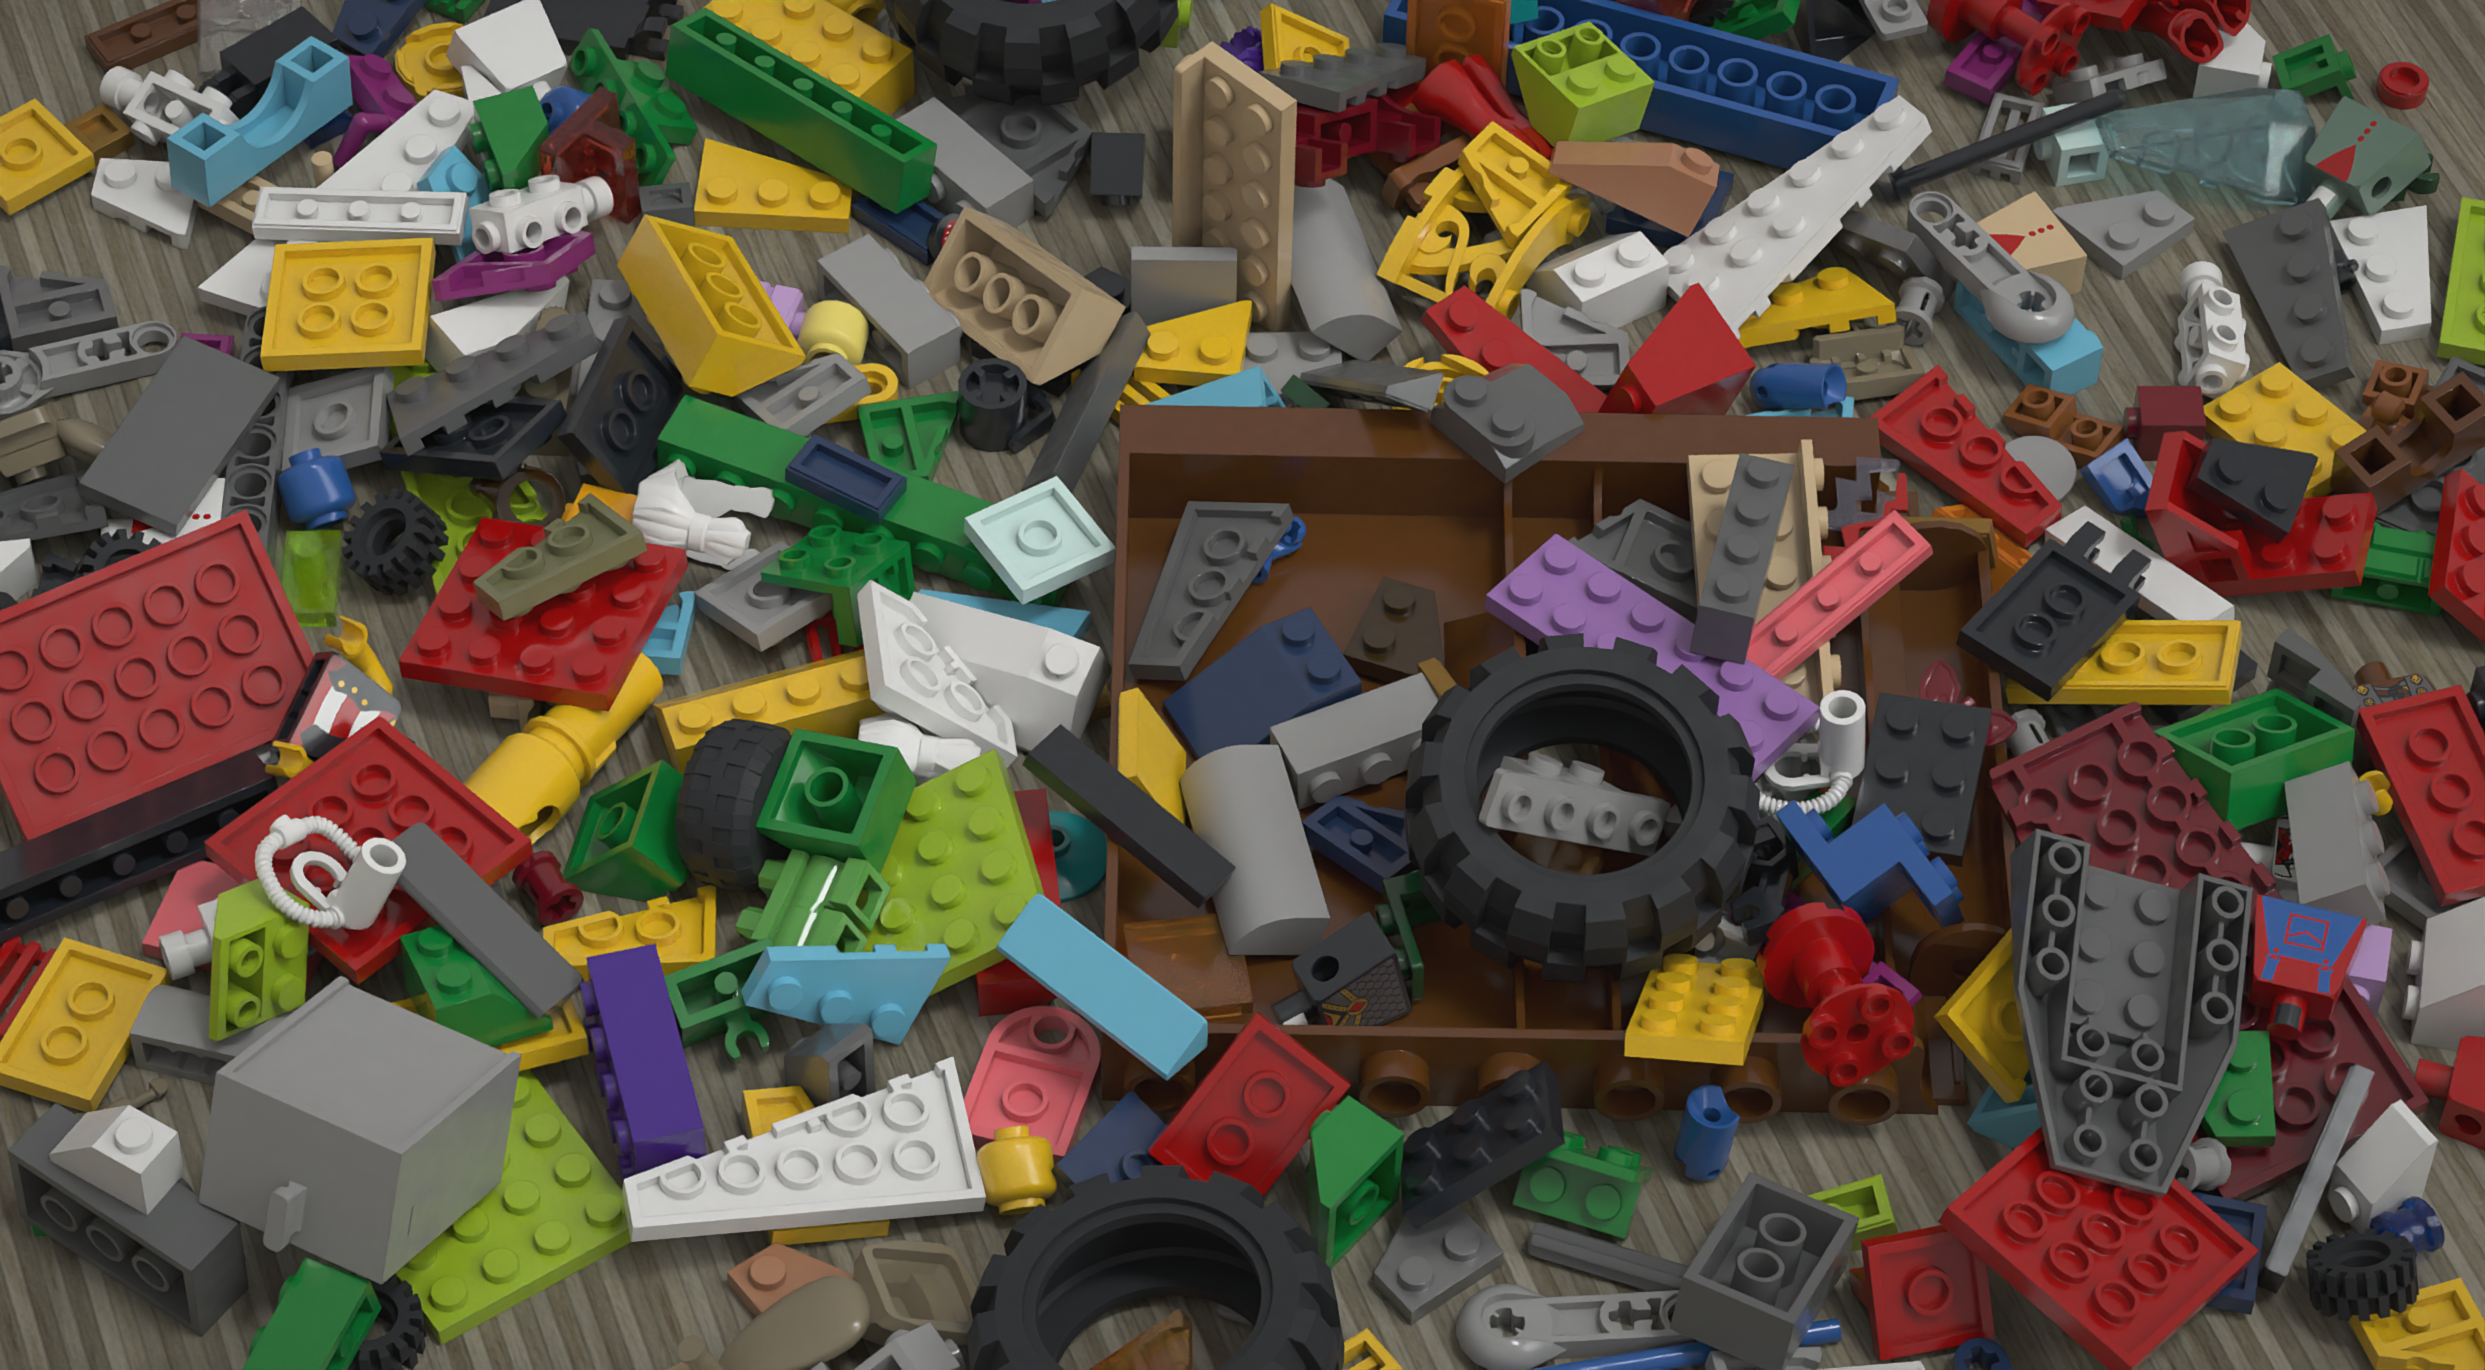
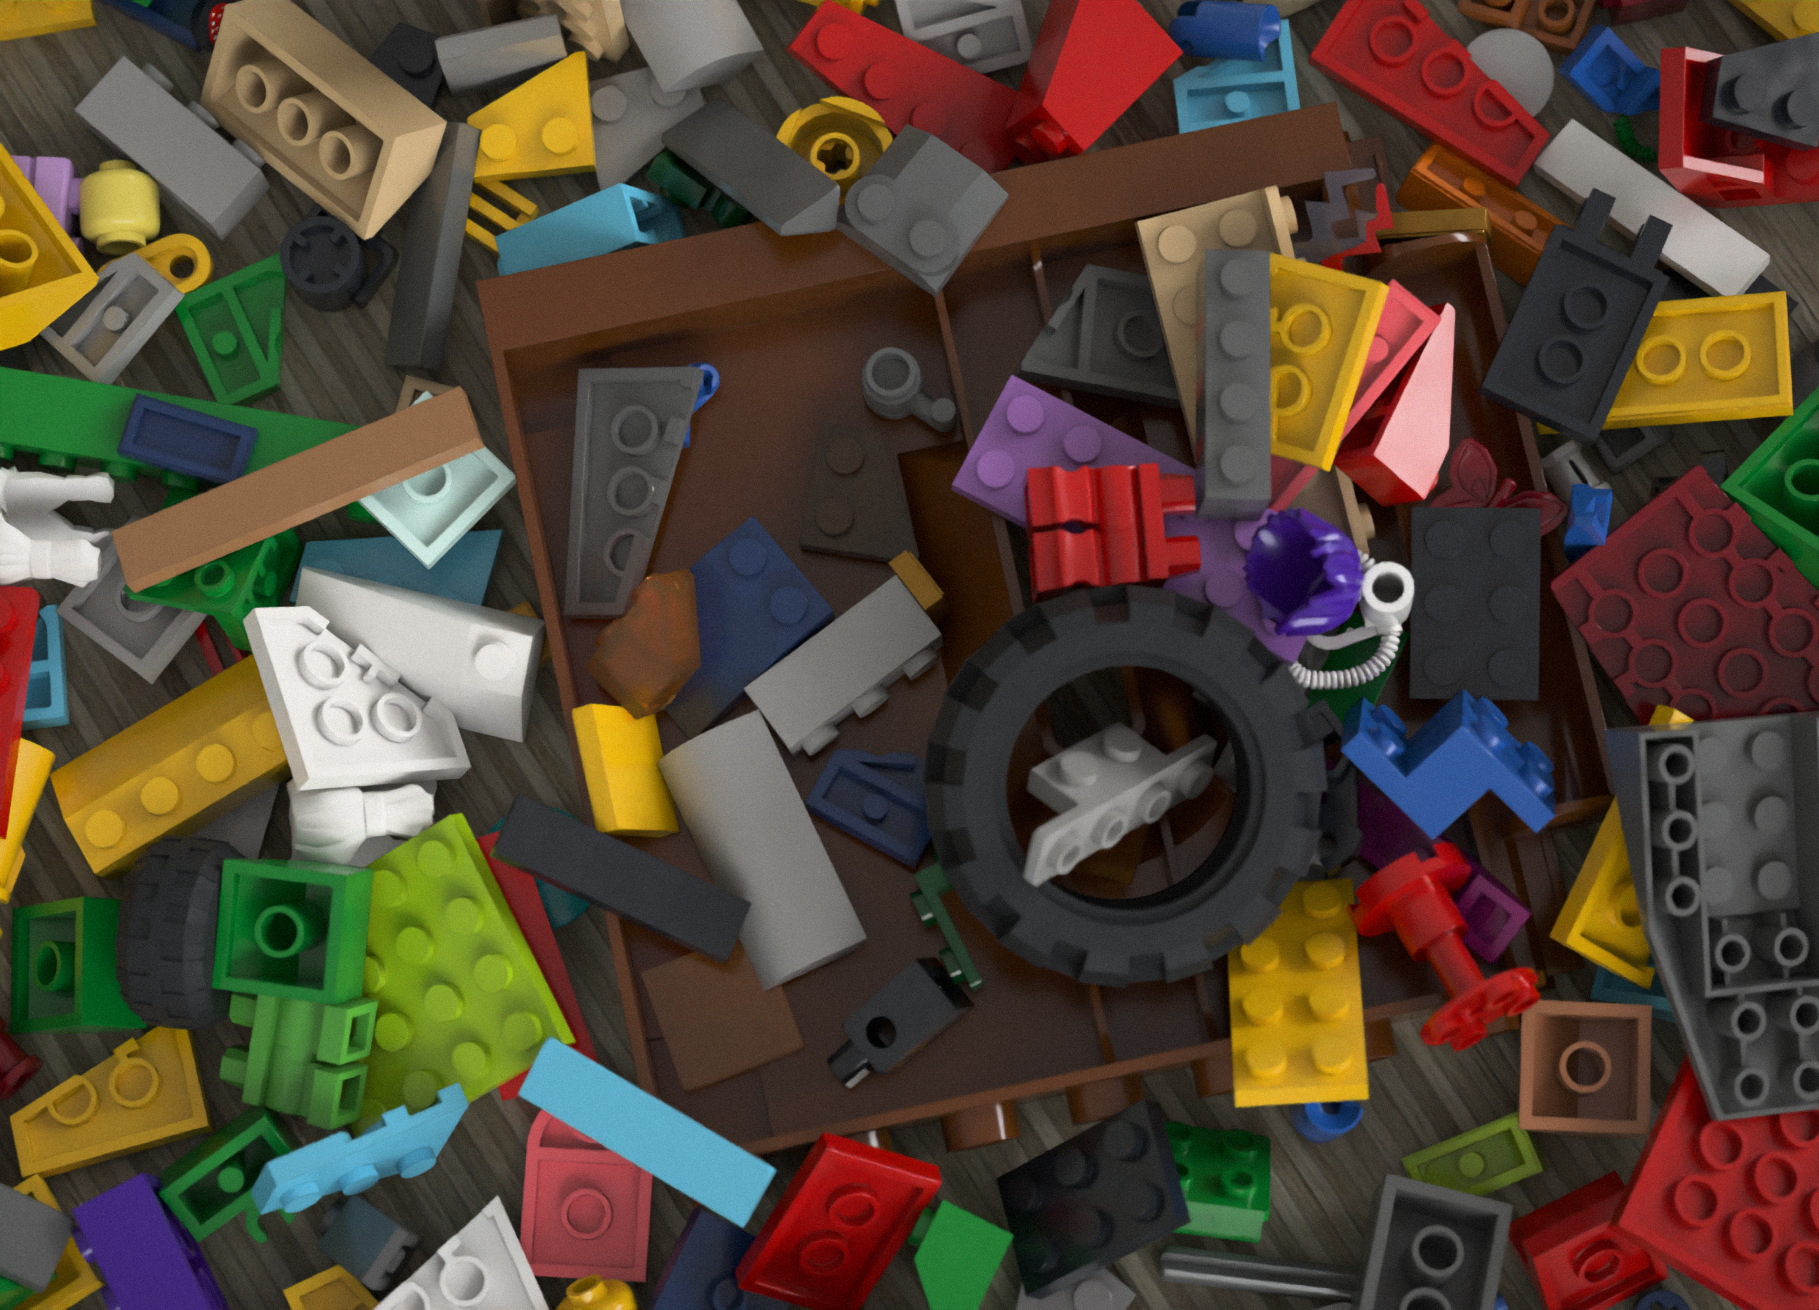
camera: 10 degrees left, 30 degrees up
none -> medium nougat tile [111,386,484,593]
none -> clear orange slope [584,568,701,720]
none -> dark grey piece [862,347,957,432]
none -> red hips [1022,463,1201,604]
none -> dark purple hair [1242,507,1365,637]
none -> yellow wing [1270,252,1390,472]
none -> slope [1333,302,1455,507]
none -> nougat slope [1518,1000,1652,1140]
none -> blue slope [1564,484,1613,563]

